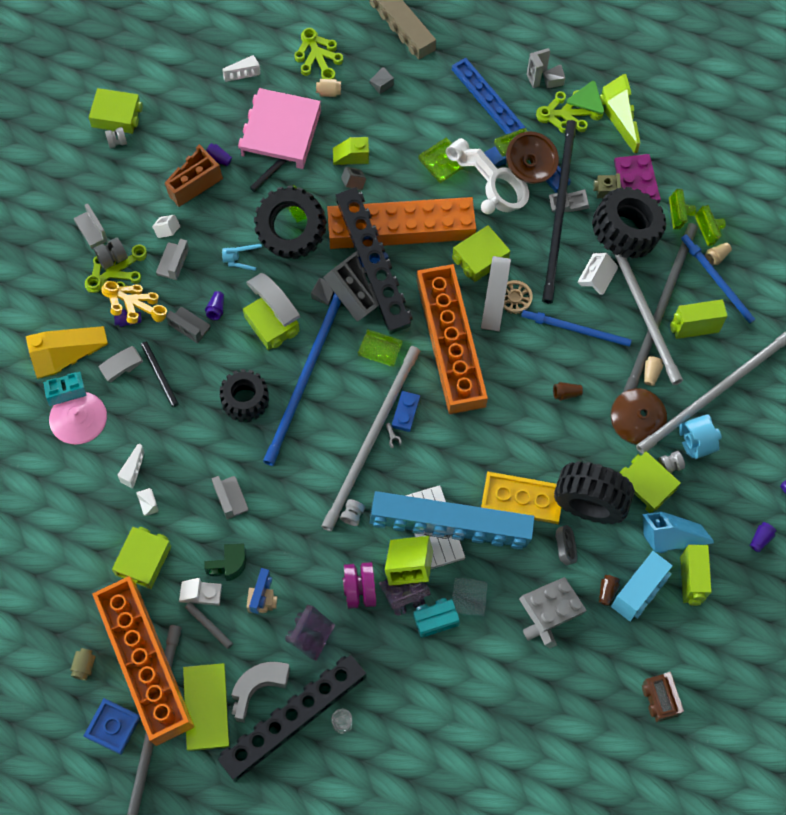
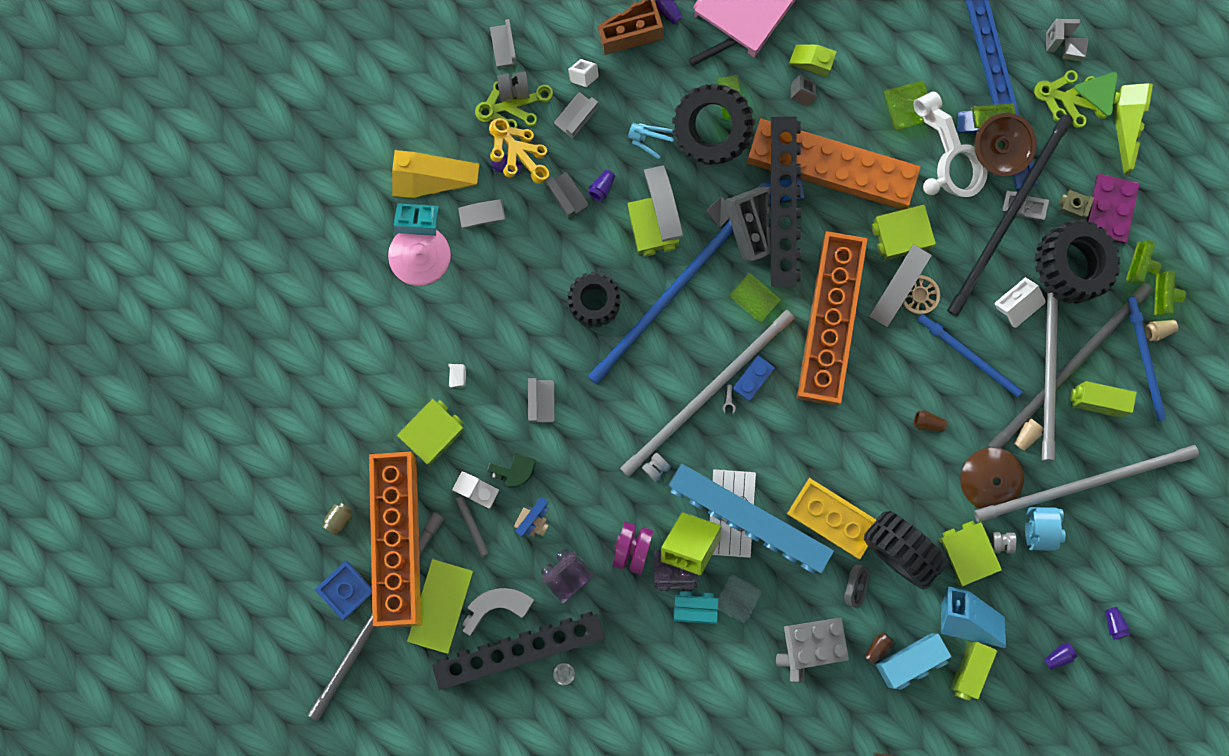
camera: 25 degrees right, 15 degrees up
white slope [118,444,145,489] -> none
black bar [141,341,179,407] -> none

